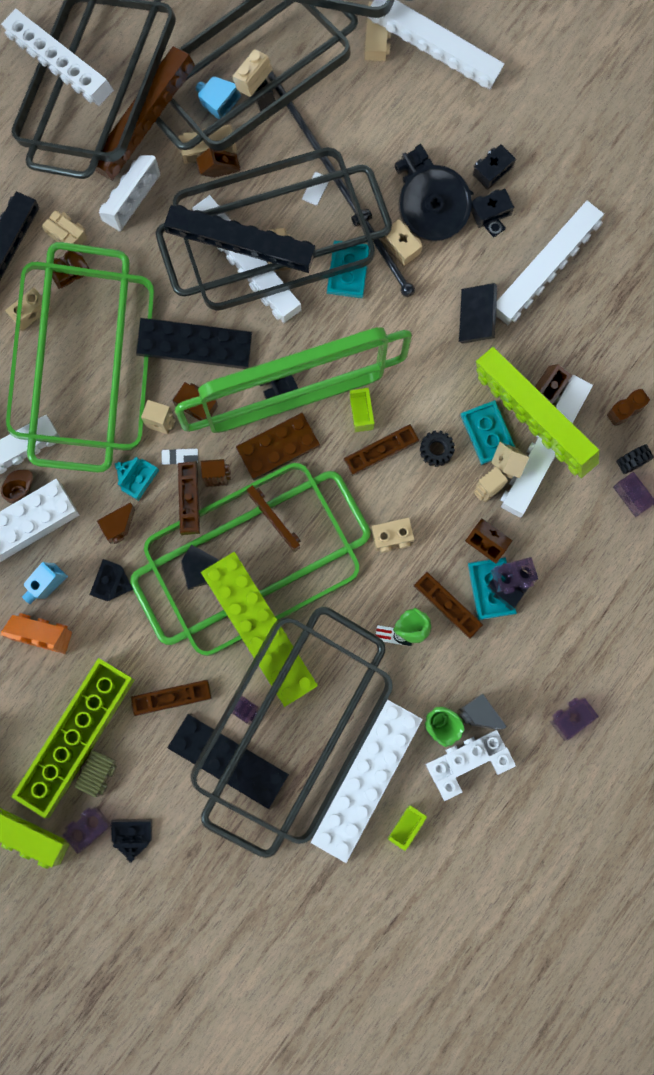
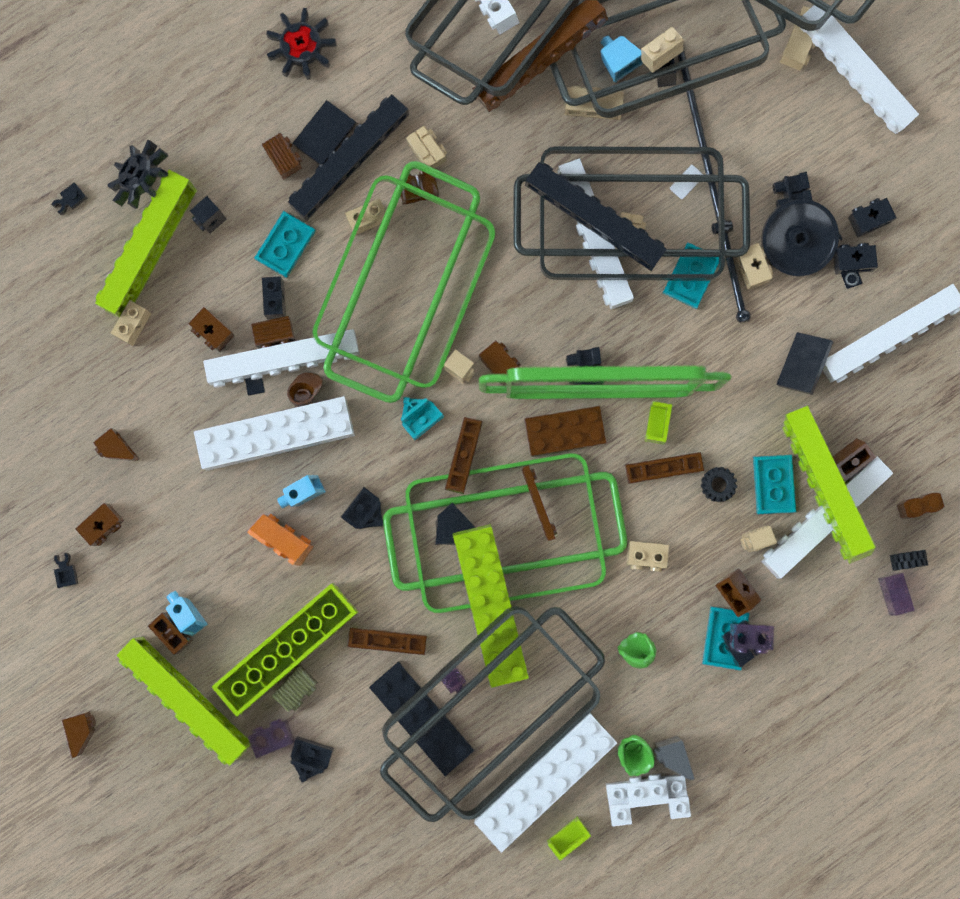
camera: 25 degrees right, 5 degrees up
reddish brown slope [97,502,135,544] -> none
white slope [99,155,160,231] -> none
black plate [136,318,252,369] -> none
white sticker [162,449,198,465] -> none
reddish brown slope [196,148,241,178] -> none
reddish brown brick [201,459,231,488] -> none
sticker [376,625,412,646] -> none
reddish brown plate [414,572,483,639] -> none
tan brick [491,442,529,479] -> none
clear purple brick [550,697,599,741] -> none

